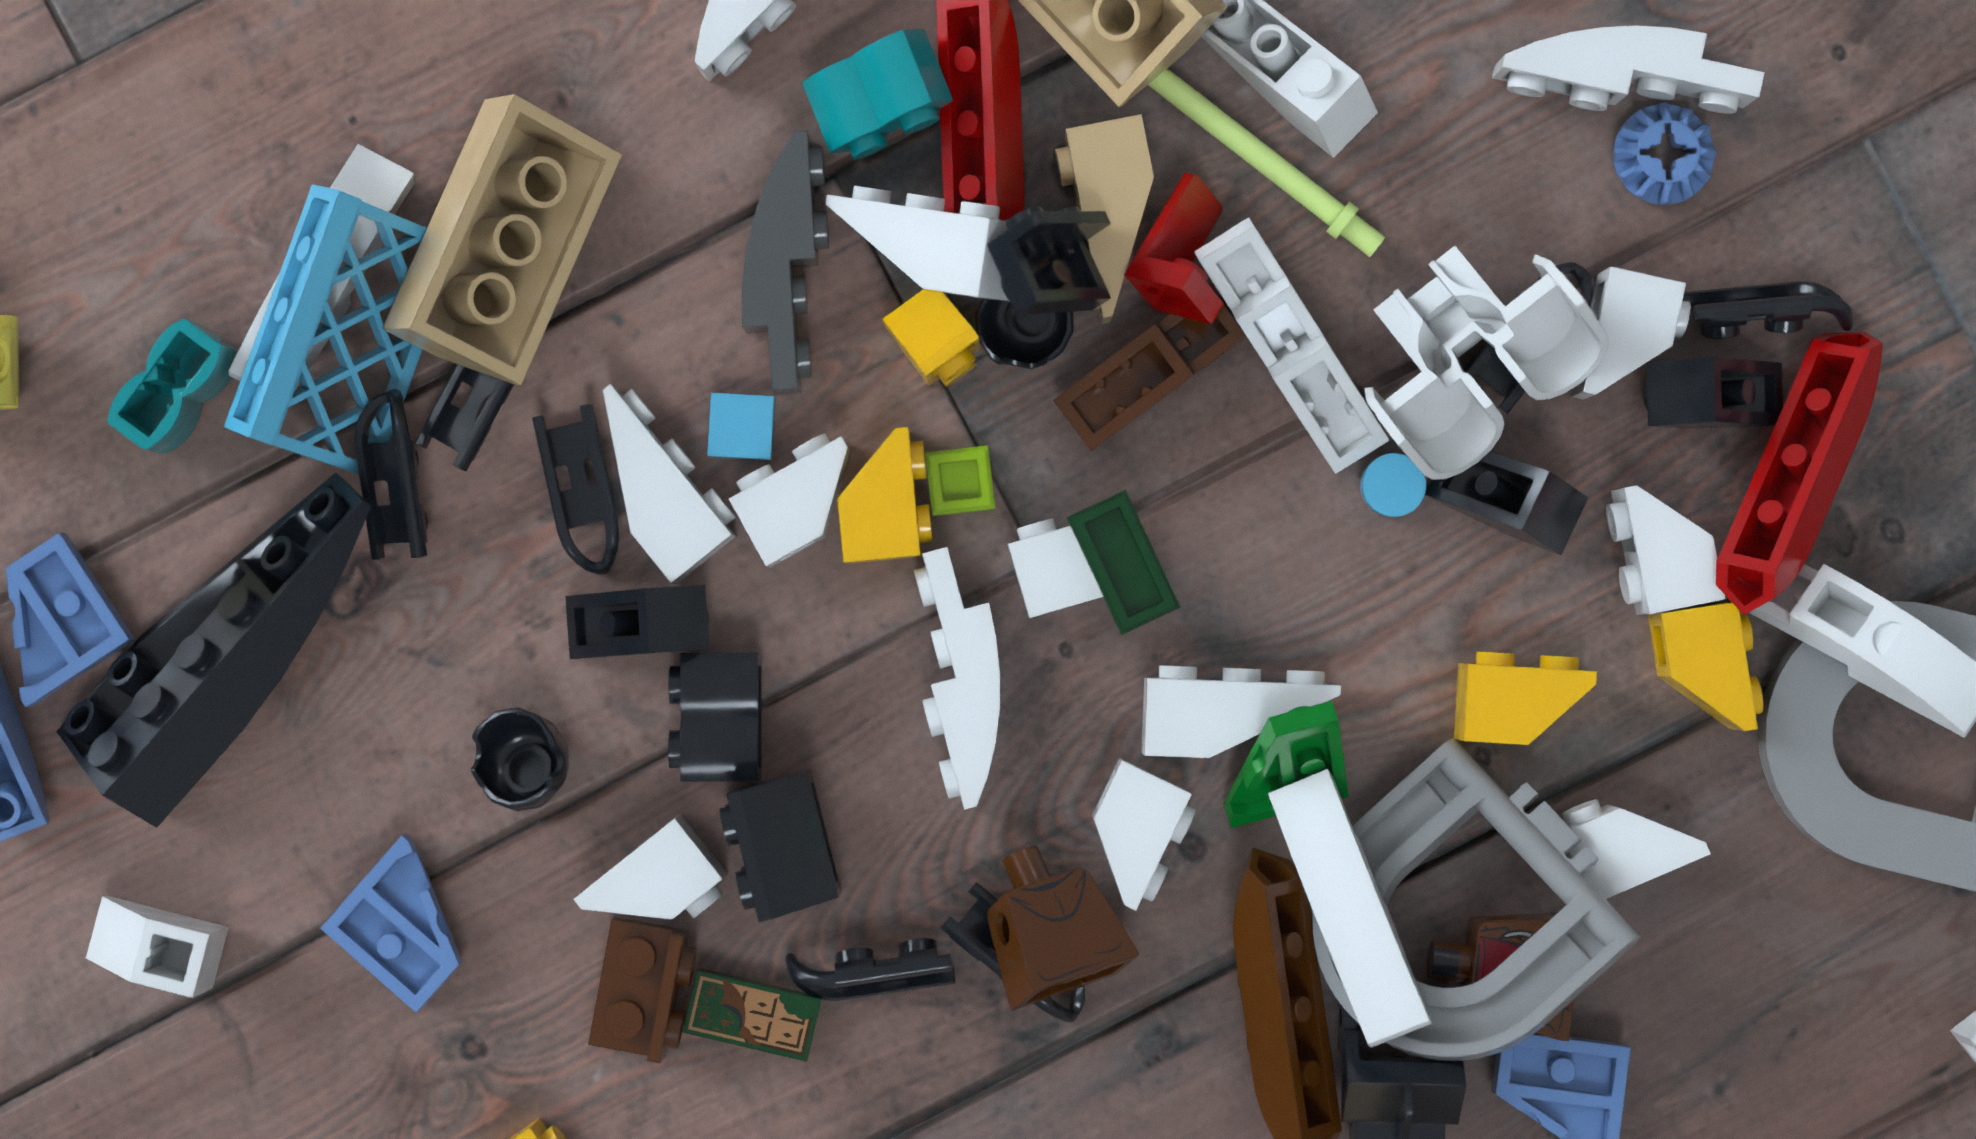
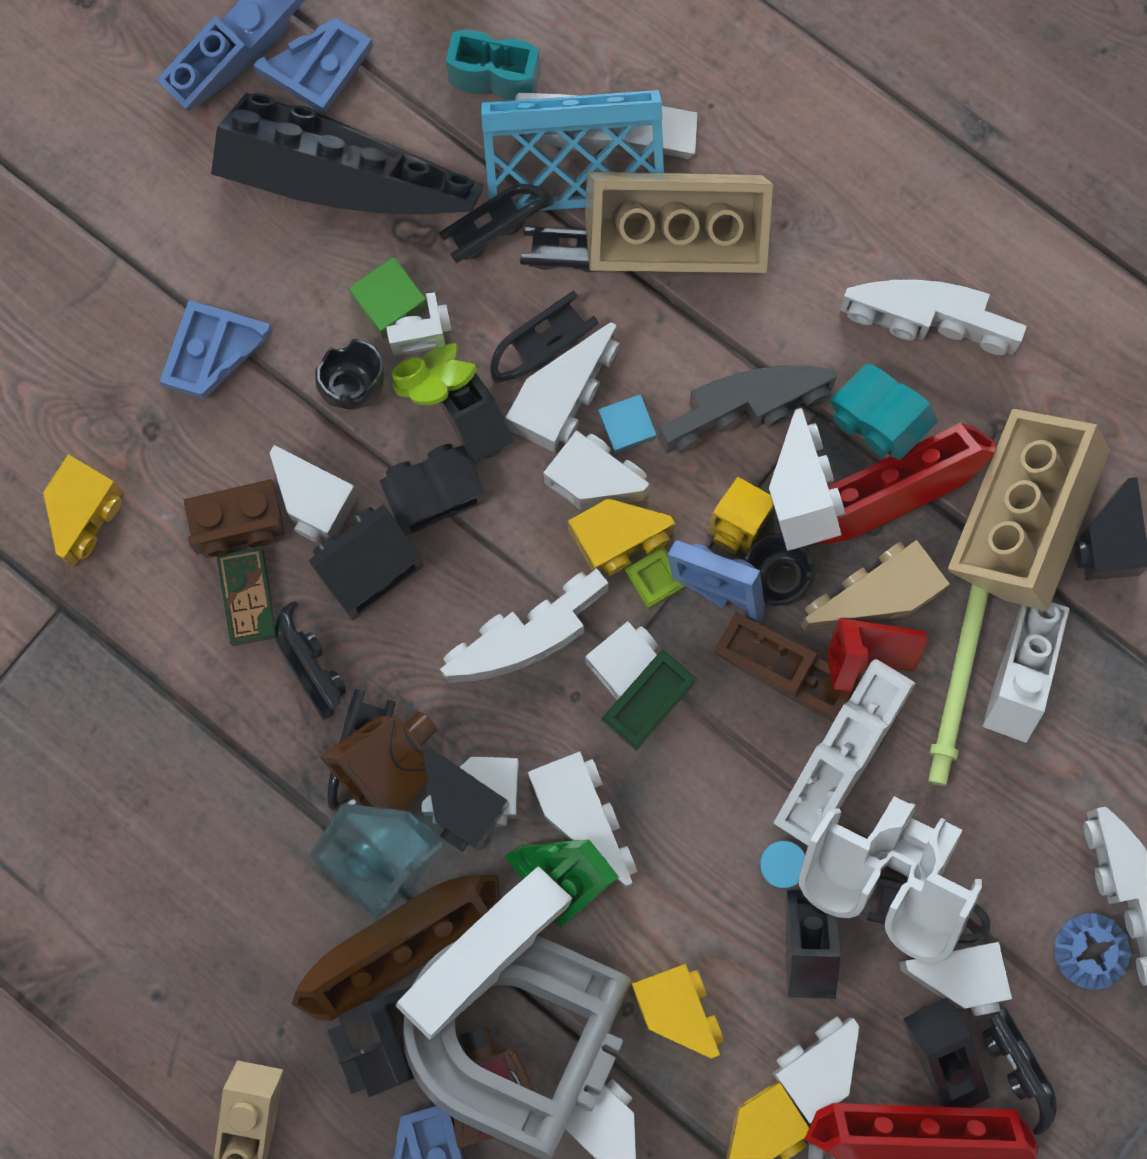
camera: 70 degrees right, 10 degrees down
white slope [86,895,229,998] -> none
black bracket [986,206,1111,315] -> none
none -> clear light blue slope [310,804,444,920]
none -> bright green piece [348,257,428,339]
none -> white bracket [386,292,452,357]
none -> lime plate [392,343,477,405]
none -> black slope [423,747,510,852]
none -> medium blue wing [668,540,766,625]

